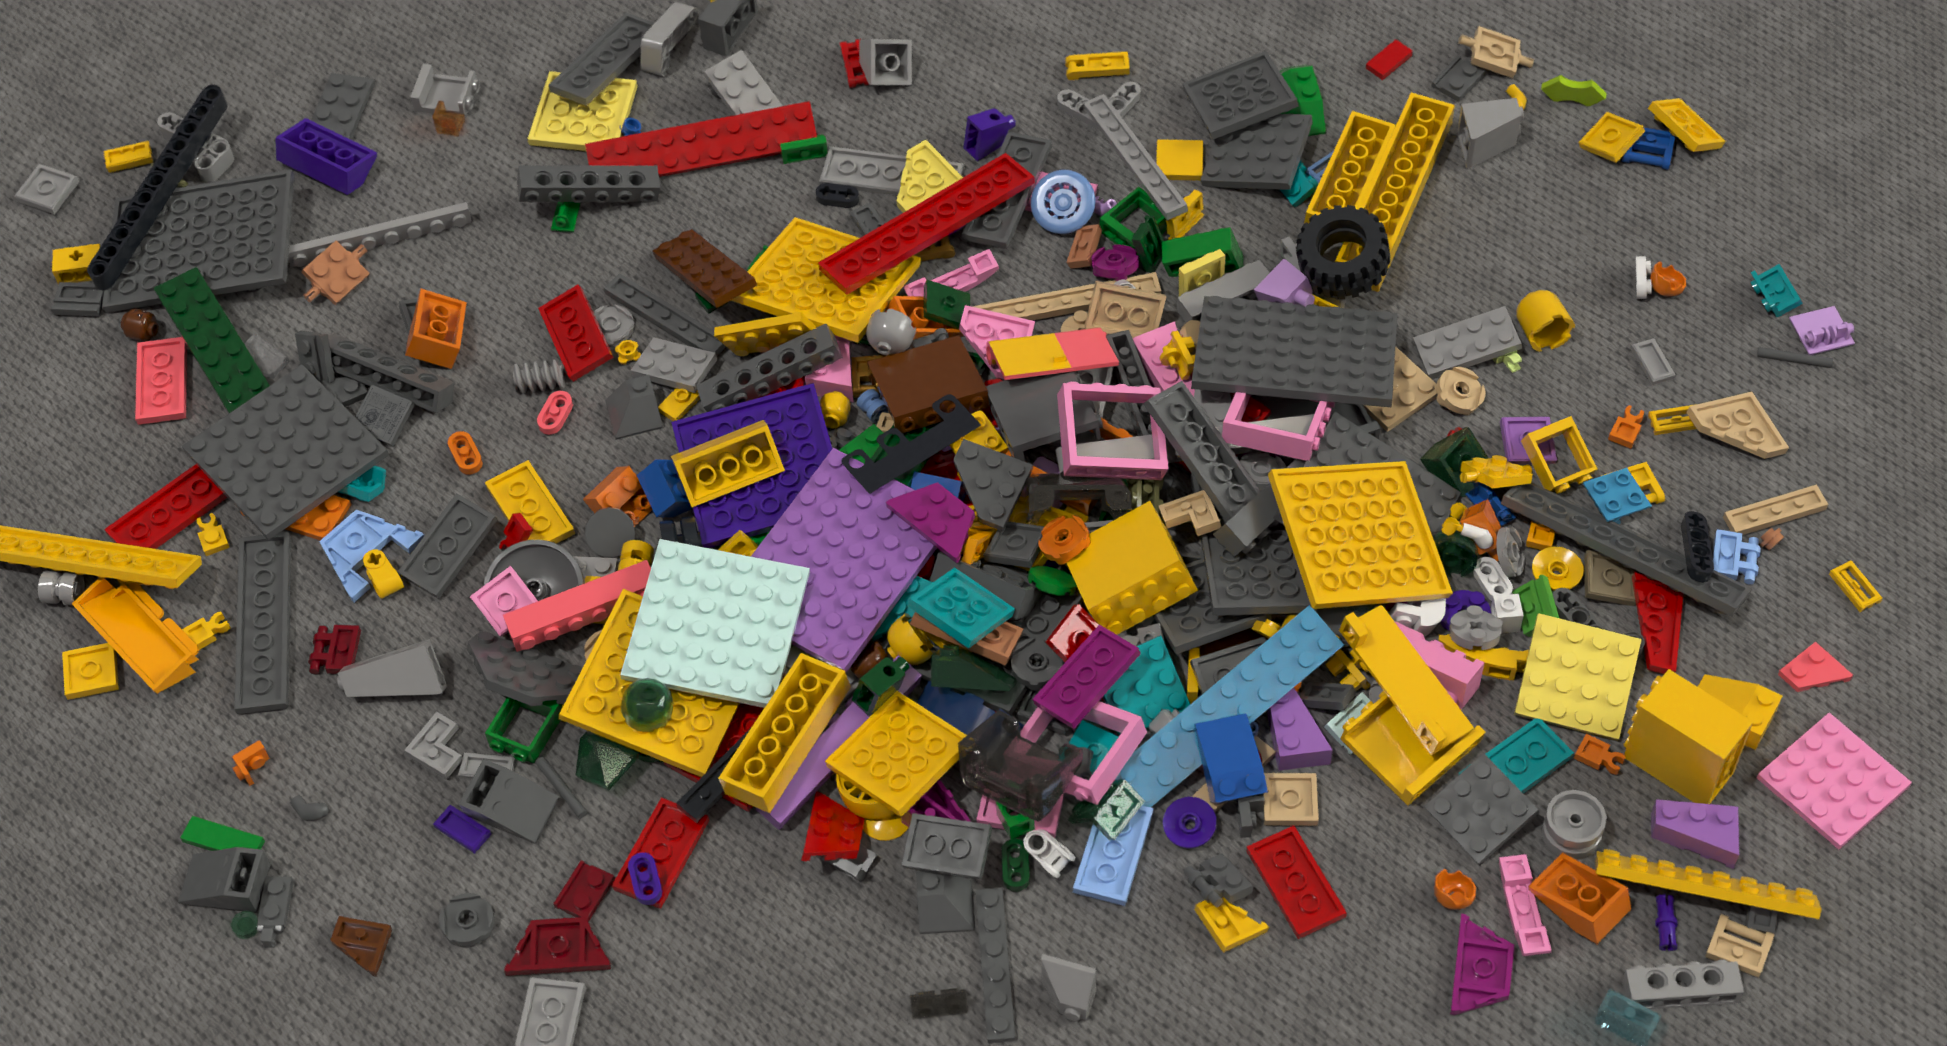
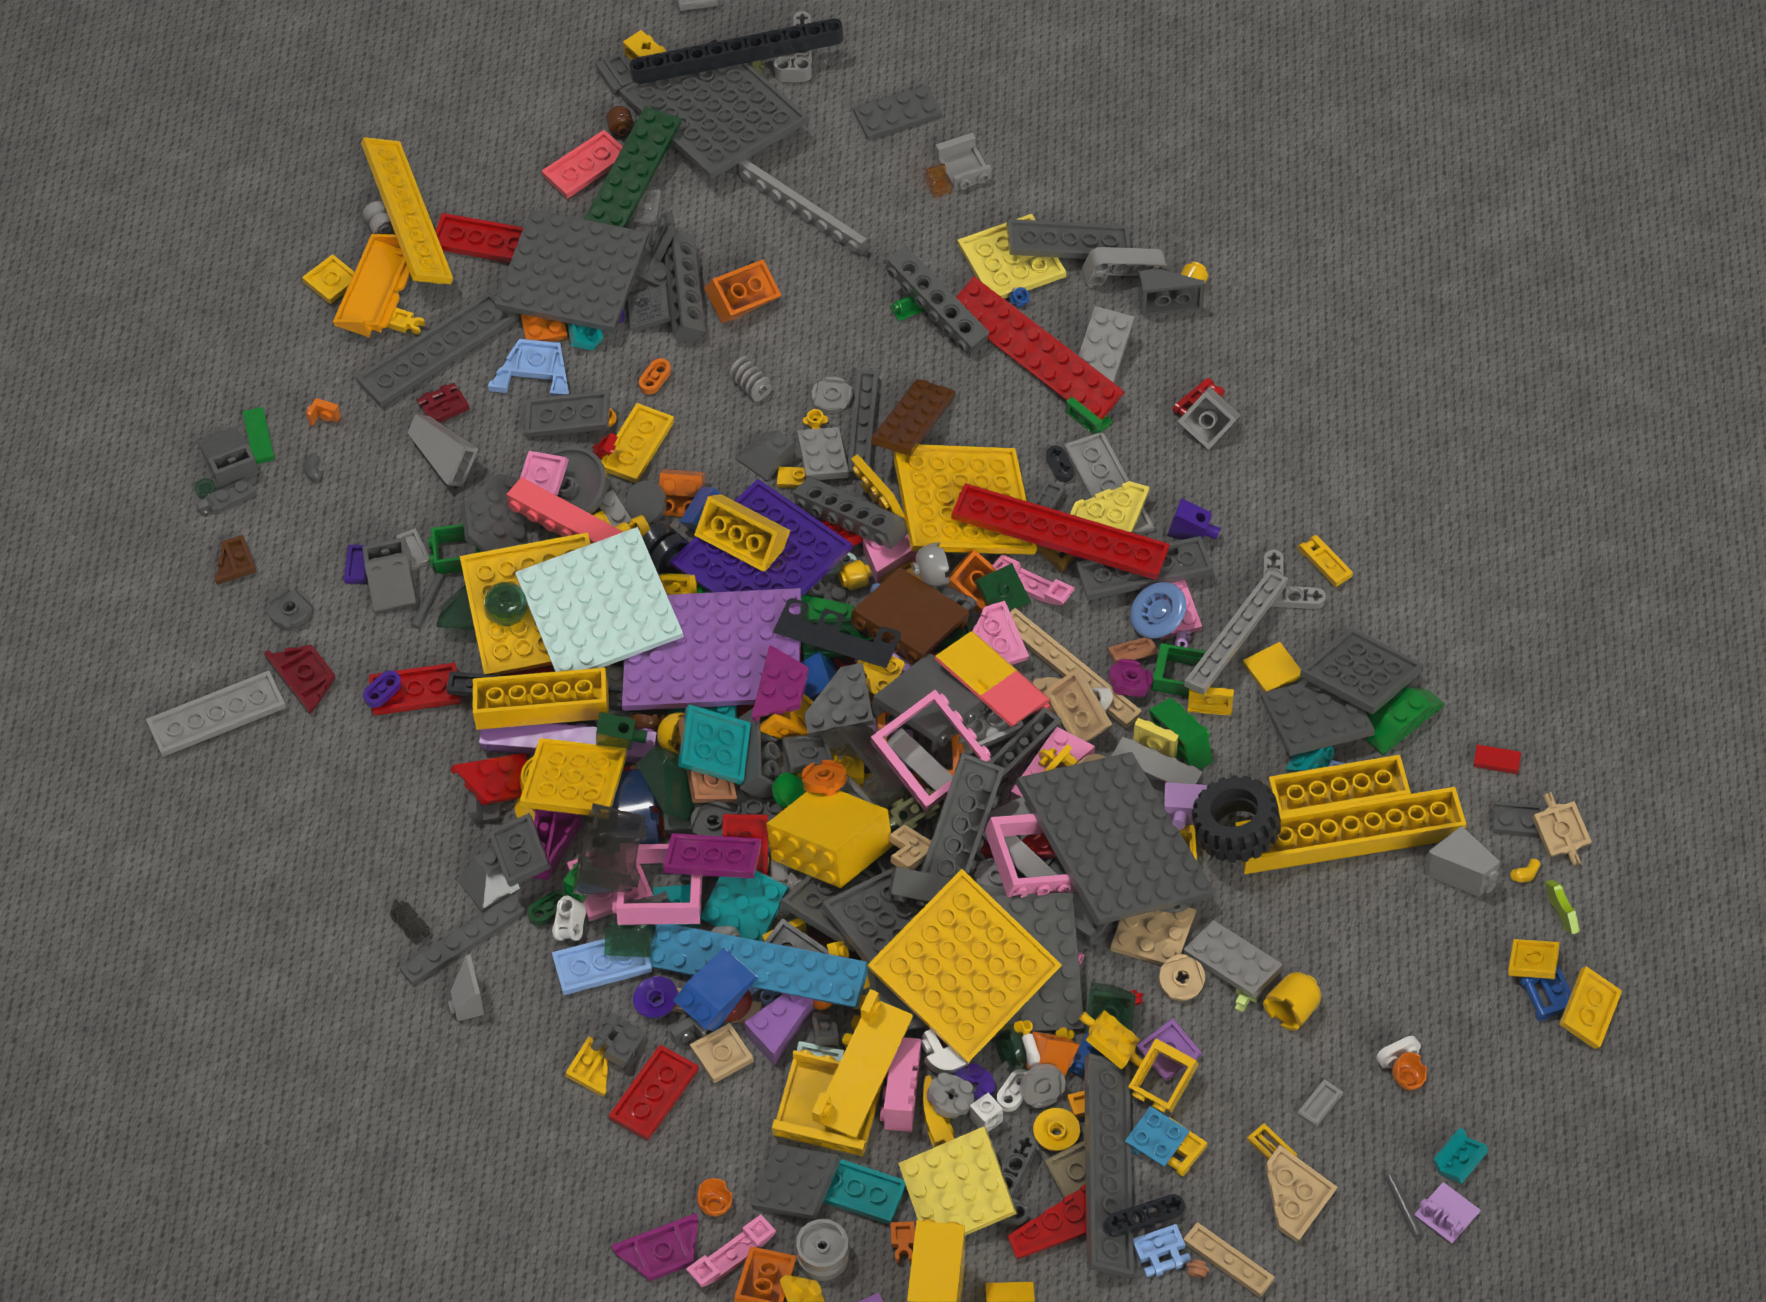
camera: 55 degrees right, 0 degrees up
yellow plate [104,141,153,173] -> none
yellow plate [197,513,230,556] -> none
dark purple slope [275,118,377,195] -> none
nougat plate [302,240,370,305] -> none
yellow piece [363,549,404,599] -> none
light grey plate [404,712,462,779] -> none
coral plate [537,391,573,435] -> none
red plate [538,284,614,382] -> none
dark red plate [553,860,615,922] -> none
dark green plate [1132,215,1164,273] -> none
bright green plate [1512,574,1559,637] -> none
orange plate [1608,405,1644,449] -> none

